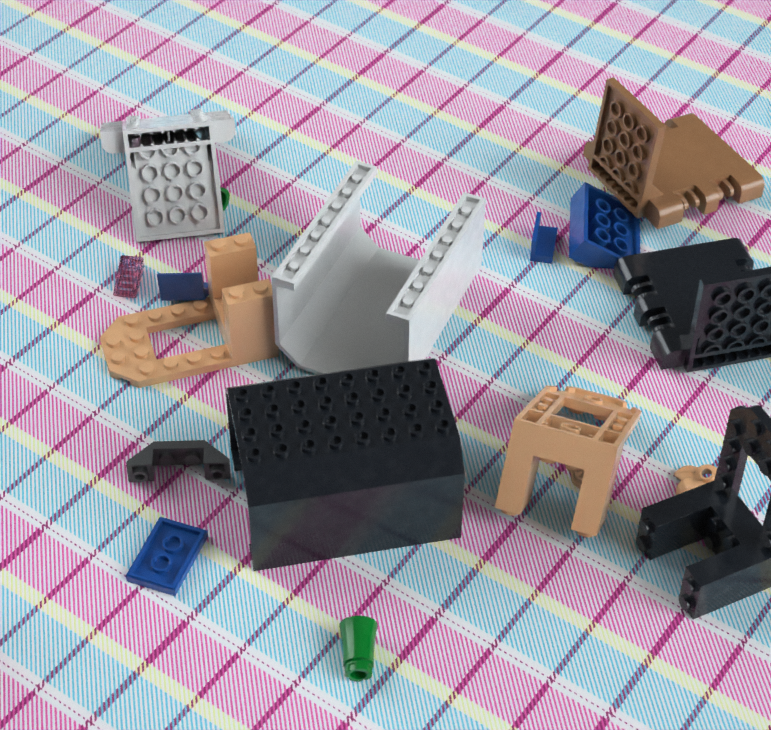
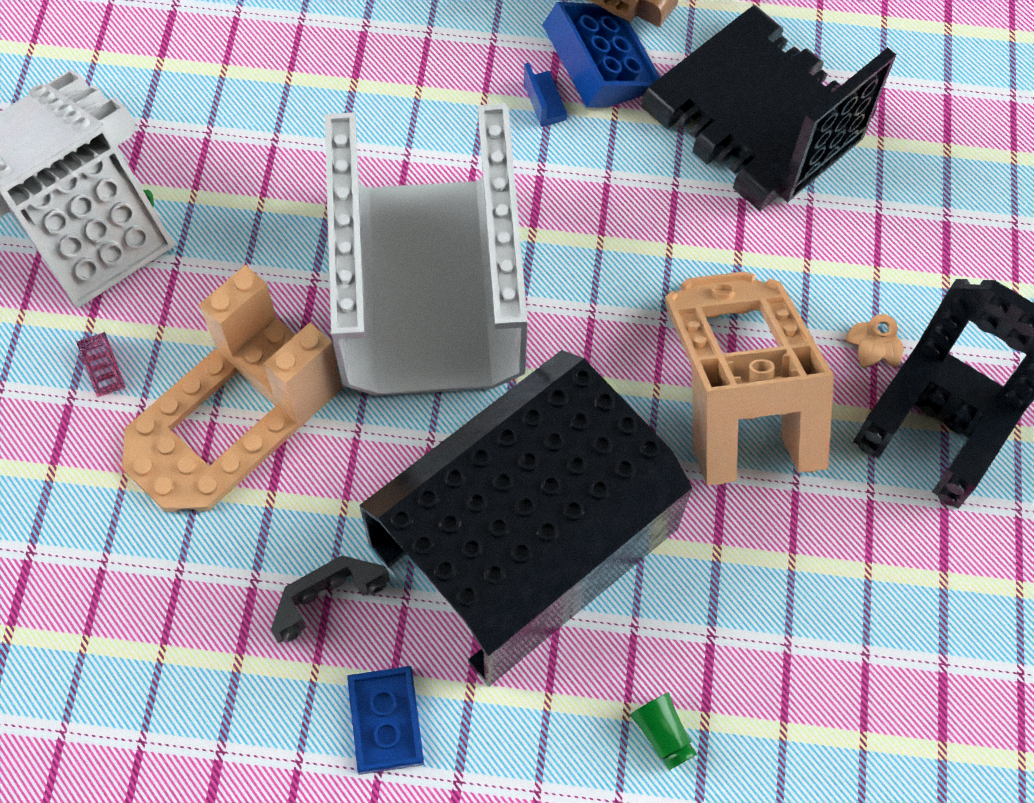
camera: 30 degrees left, 20 degrees up
blue panel [157,272,209,301] -> none

